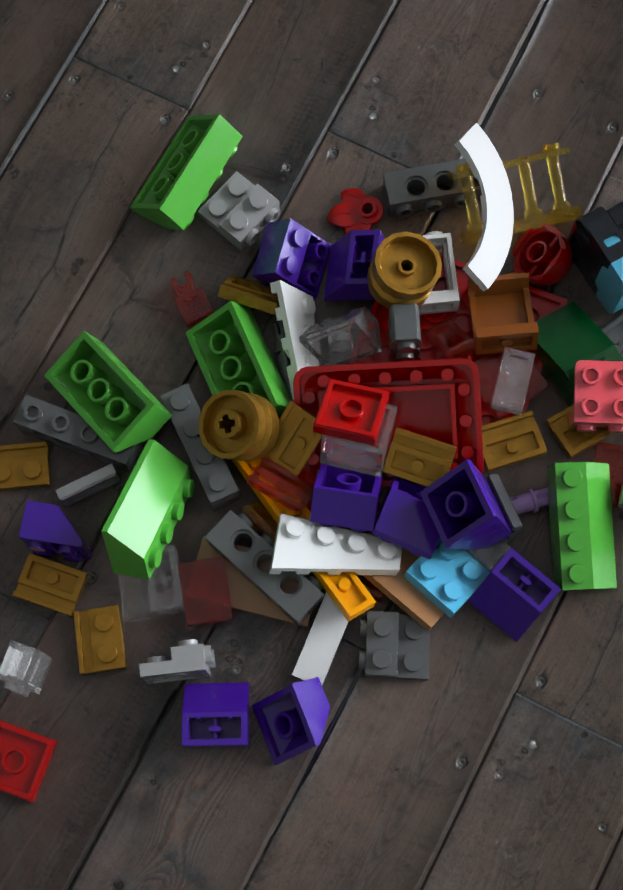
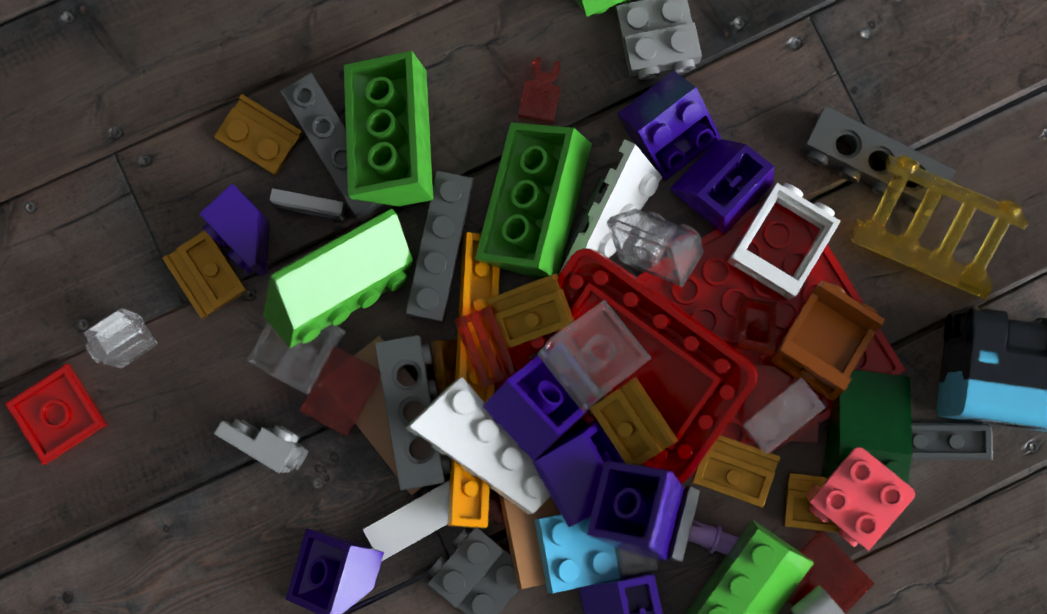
camera: 30 degrees right, 10 degrees up
pearl gold plate [73,605,127,675] -> none
dark purple slope [182,682,250,749] -> none
pearl gold wheel [199,390,279,461] -> none
pearl gold plate [218,275,280,314] -> none
red tile [313,378,390,446] -> none
red plate [327,188,384,235] -> none
pearl gold wheel [367,231,442,309] -> none
dark grey brick [387,303,422,361] -> none
white tile [454,123,514,291] -> none
red cylinder [512,224,573,286] -> none

